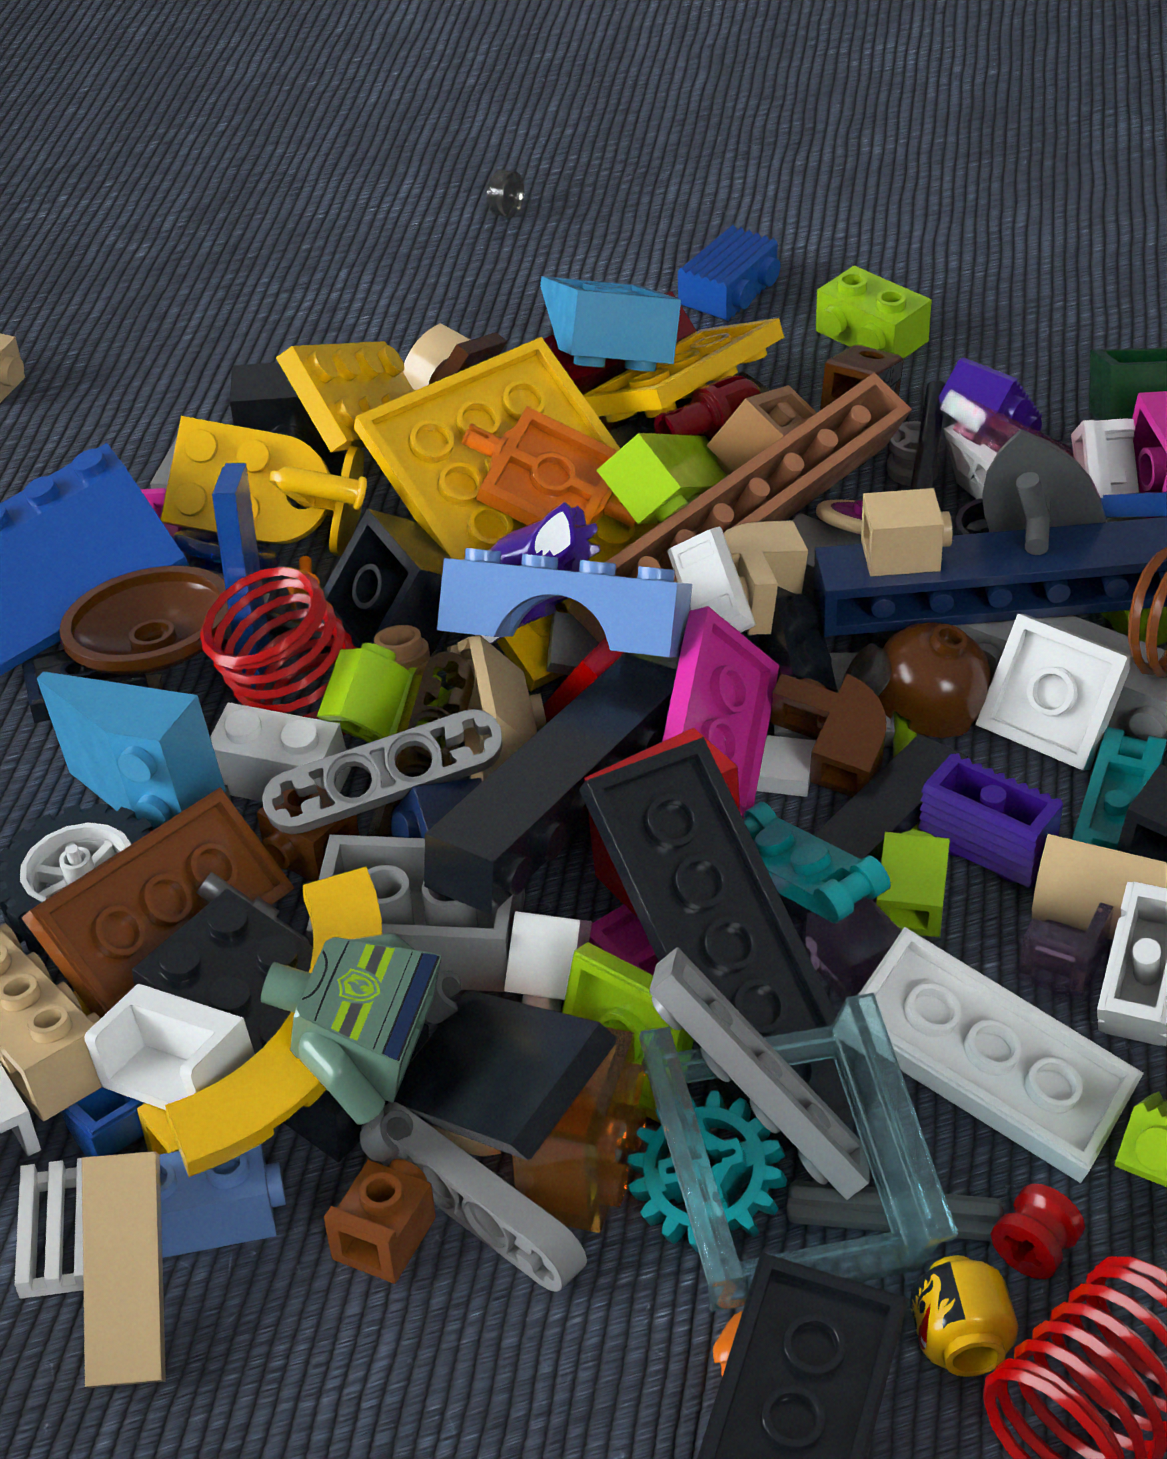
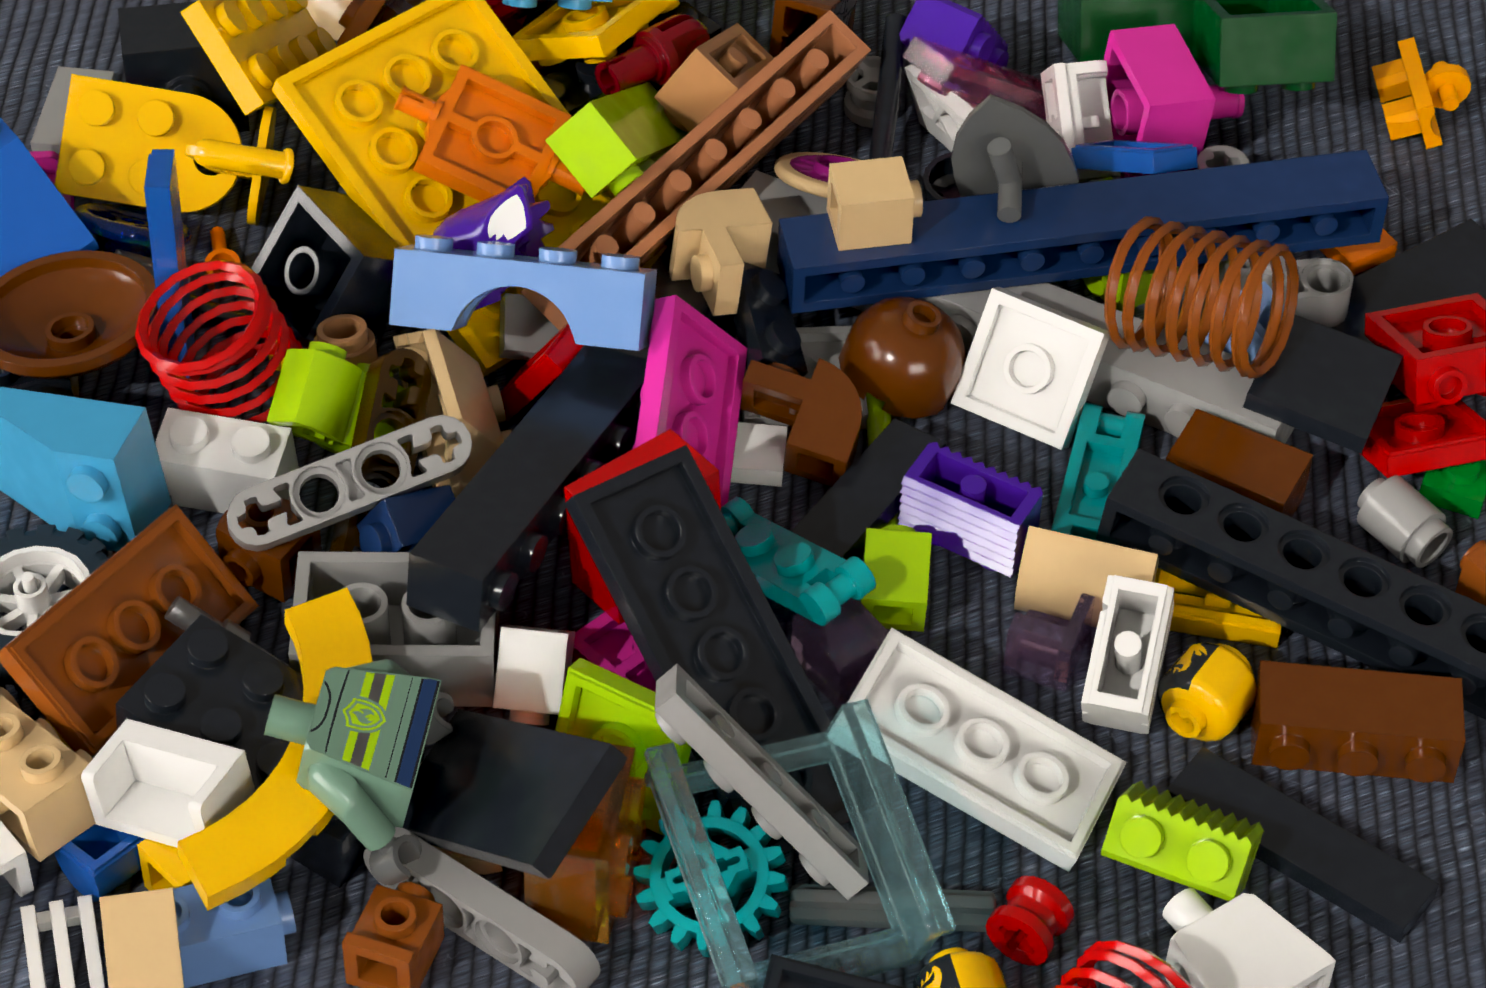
camera: 10 degrees left, 5 degrees up
white tile [667,526,756,633] -> none
clear smoke tile [841,644,892,697] -> none

